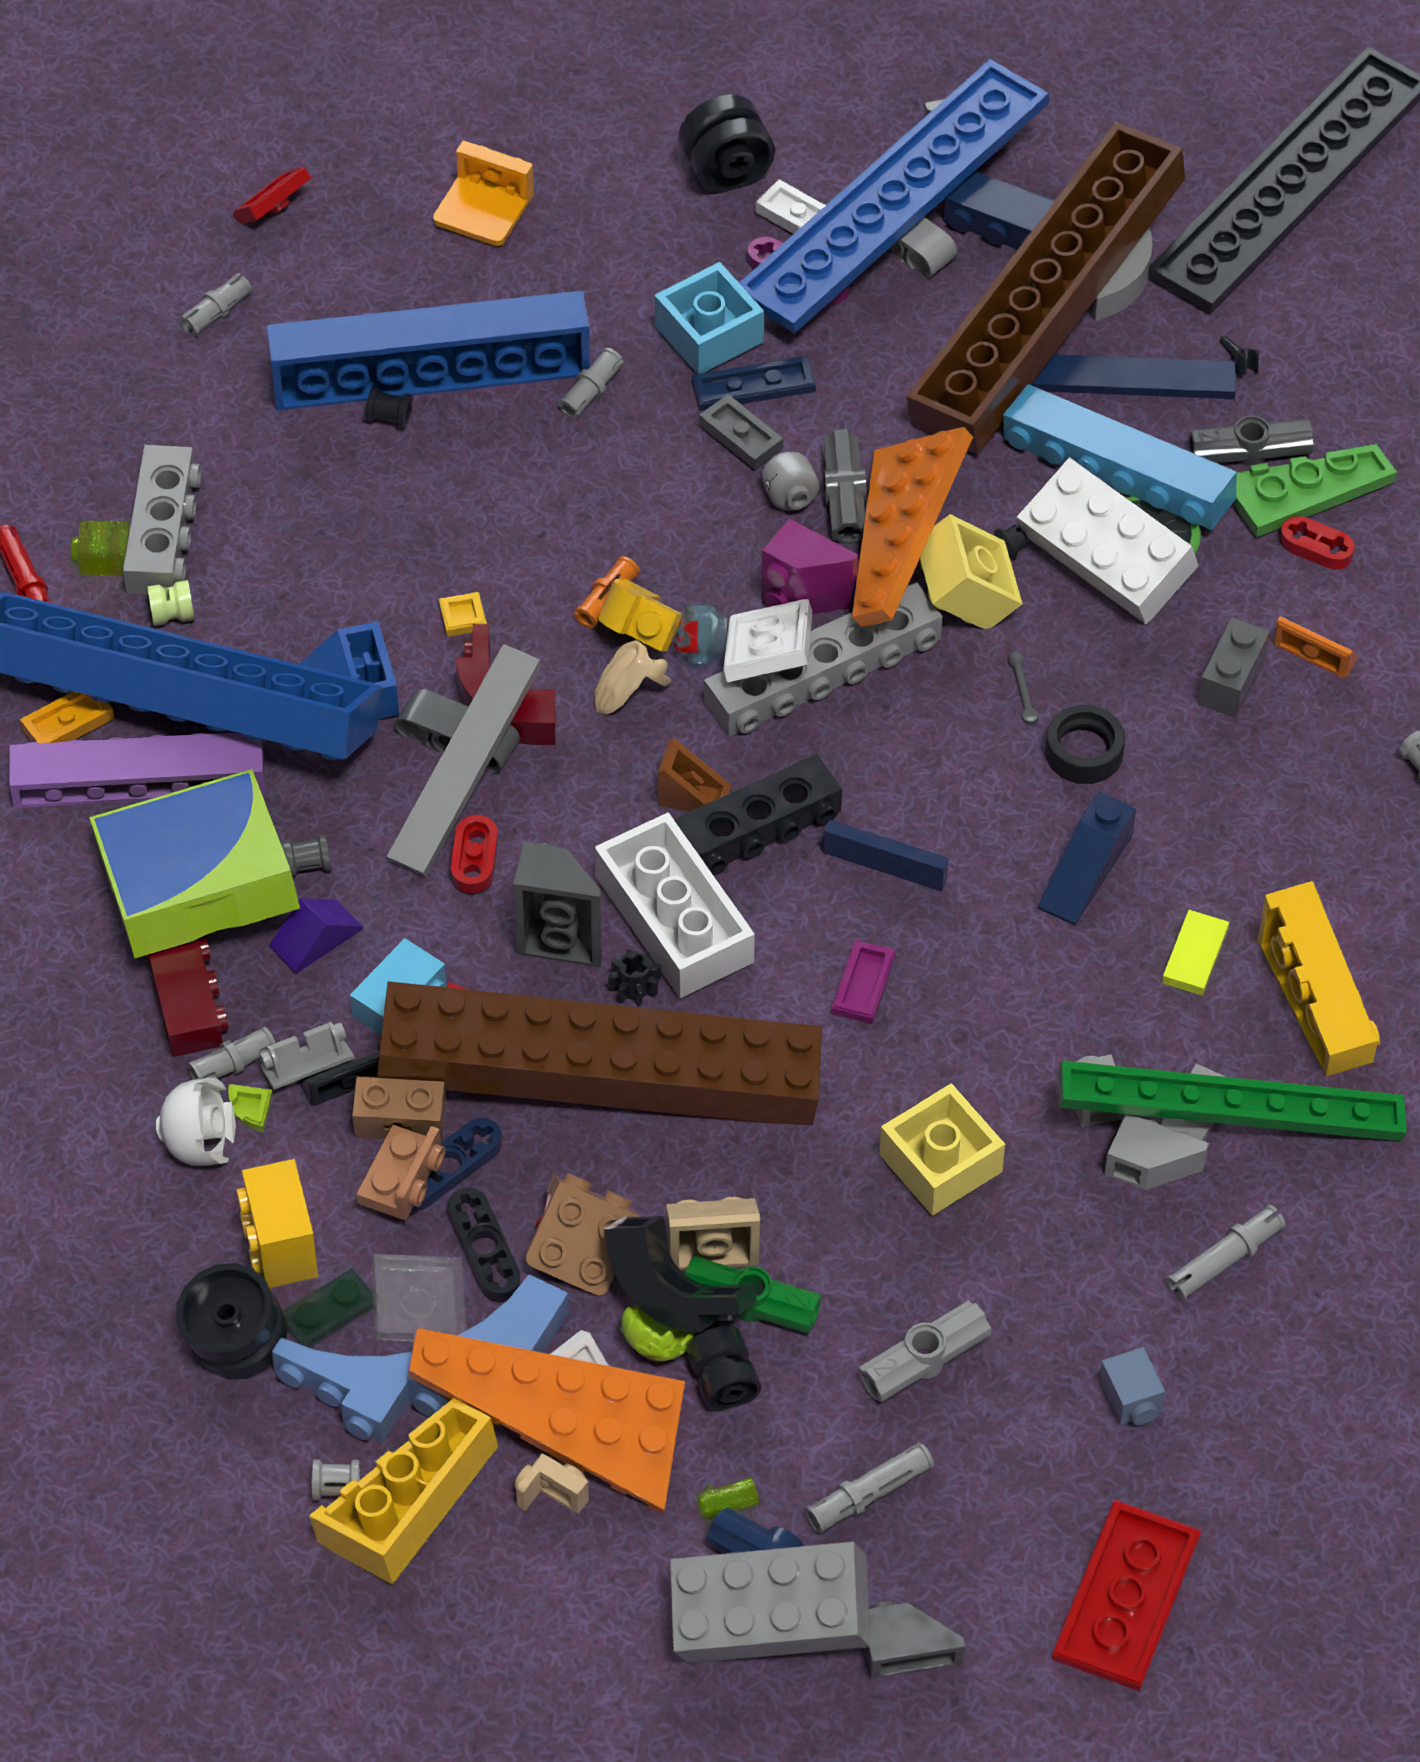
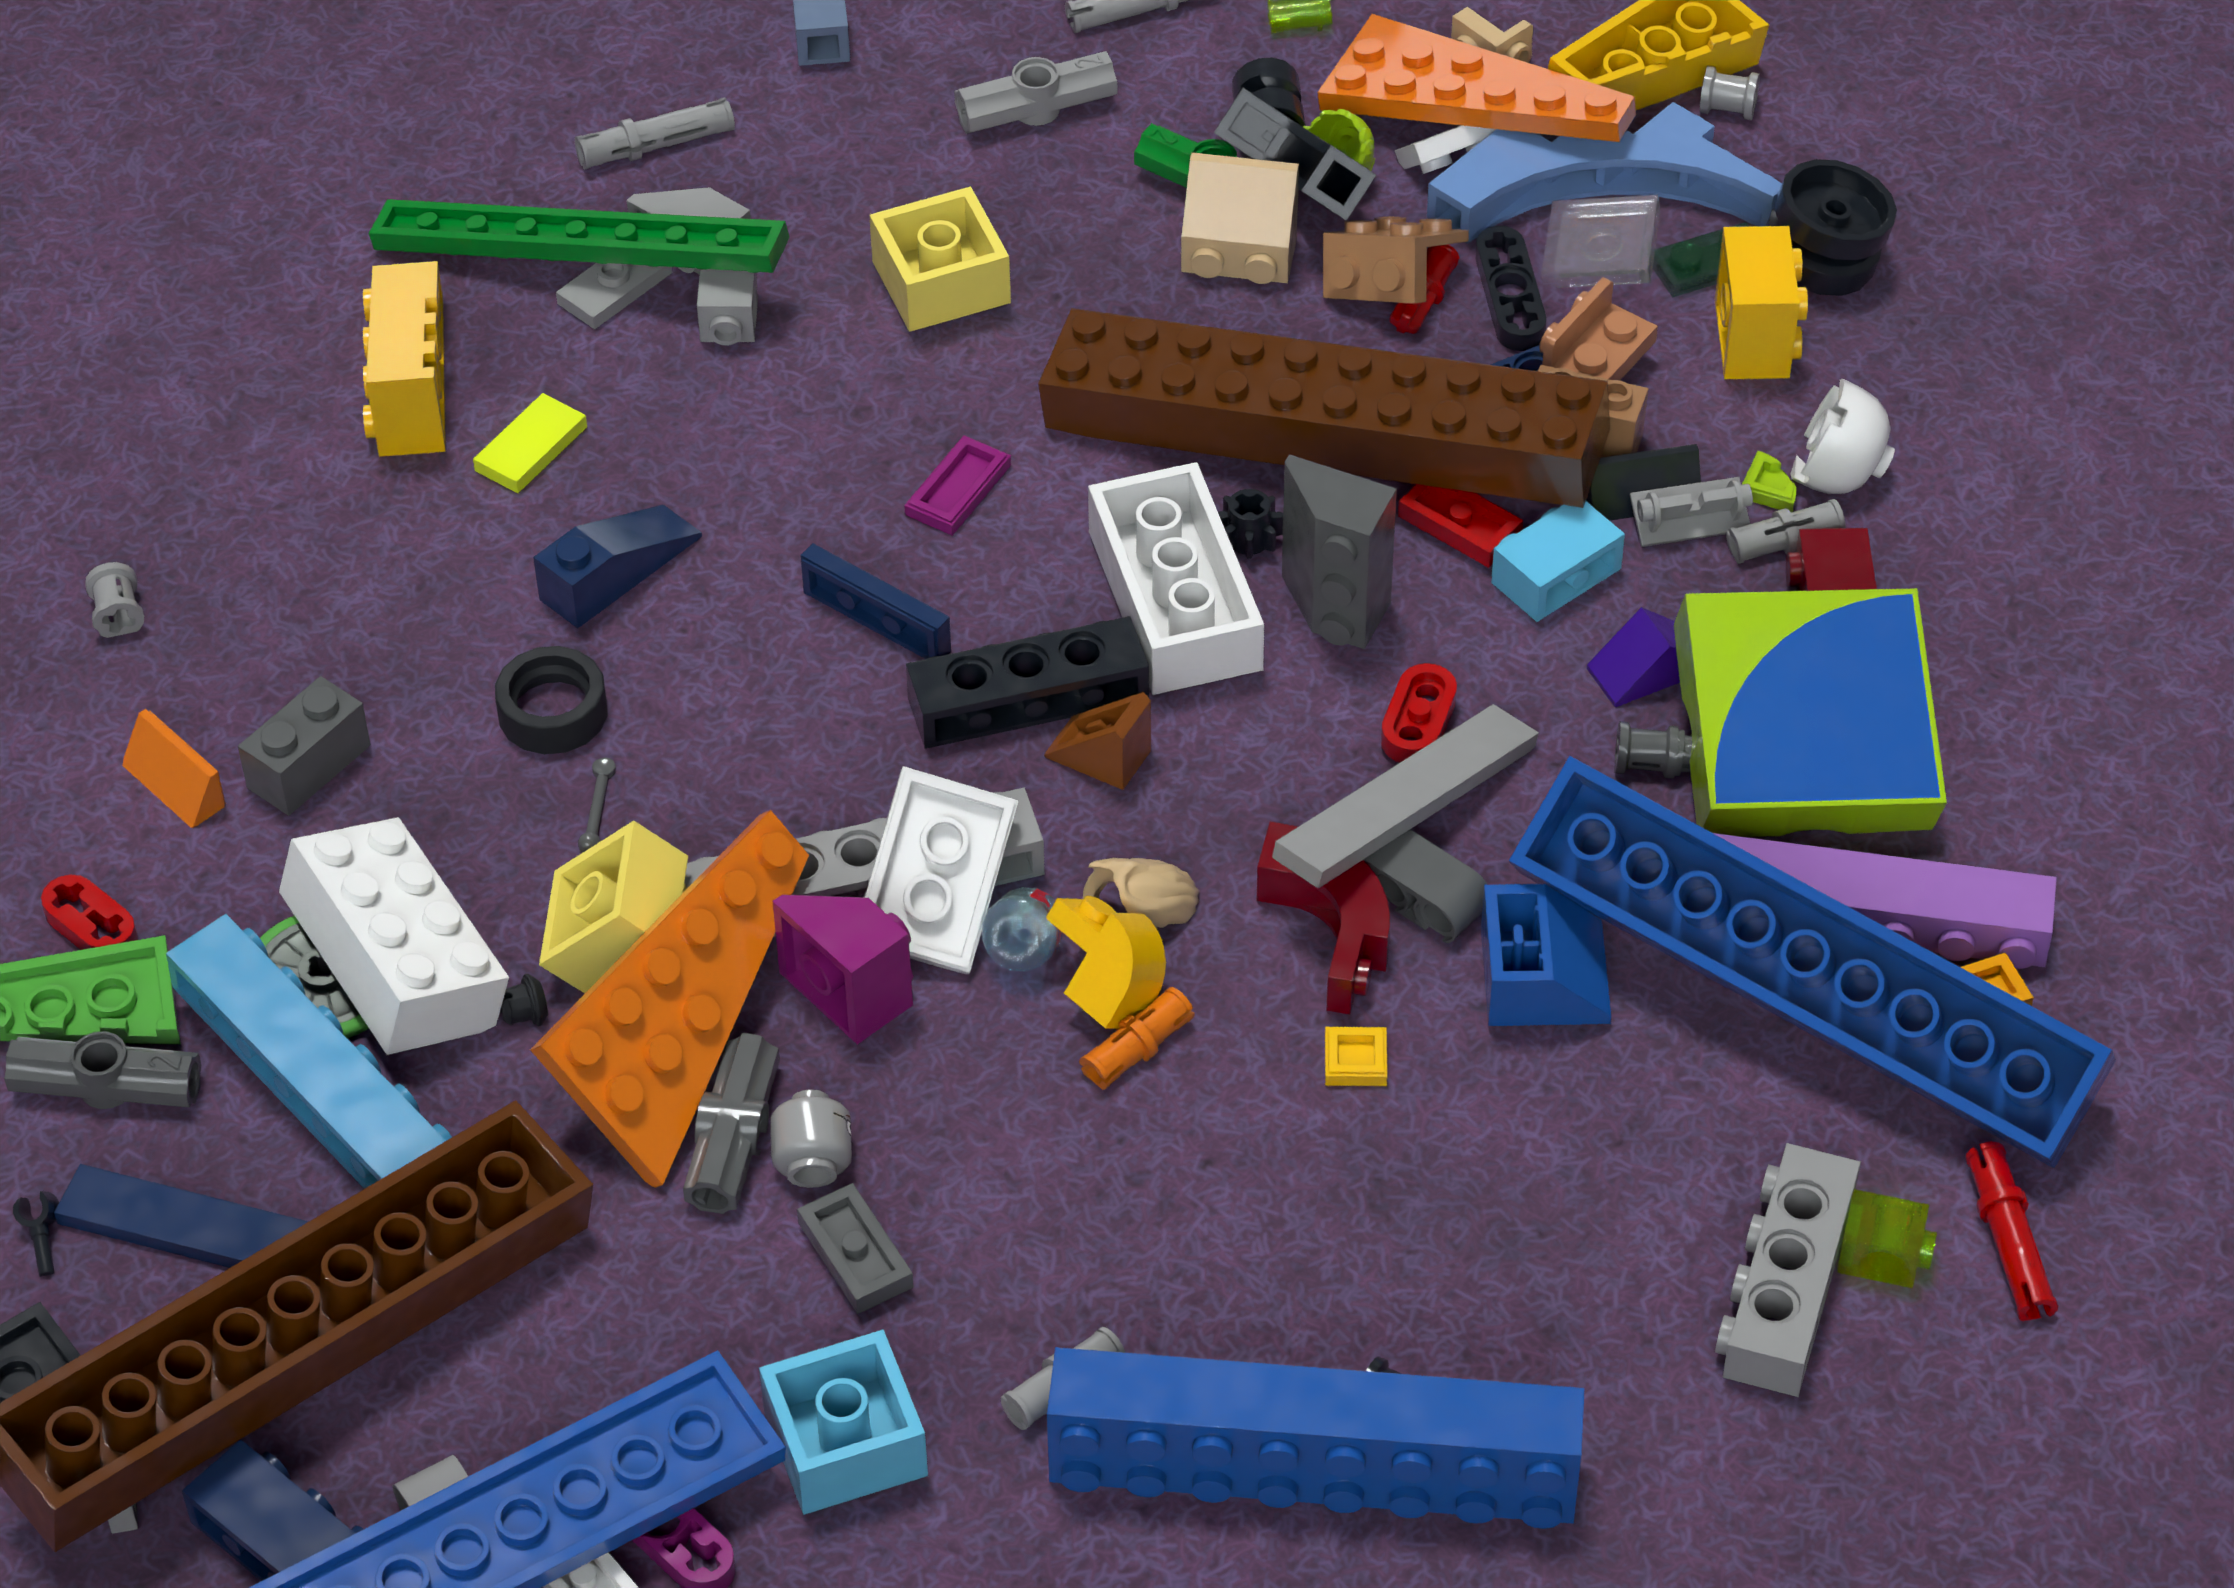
camera: 165 degrees left, 5 degrees down
yellowish green wheel [147,580,194,626] -> none
dark blue tile [692,356,816,411] -> none

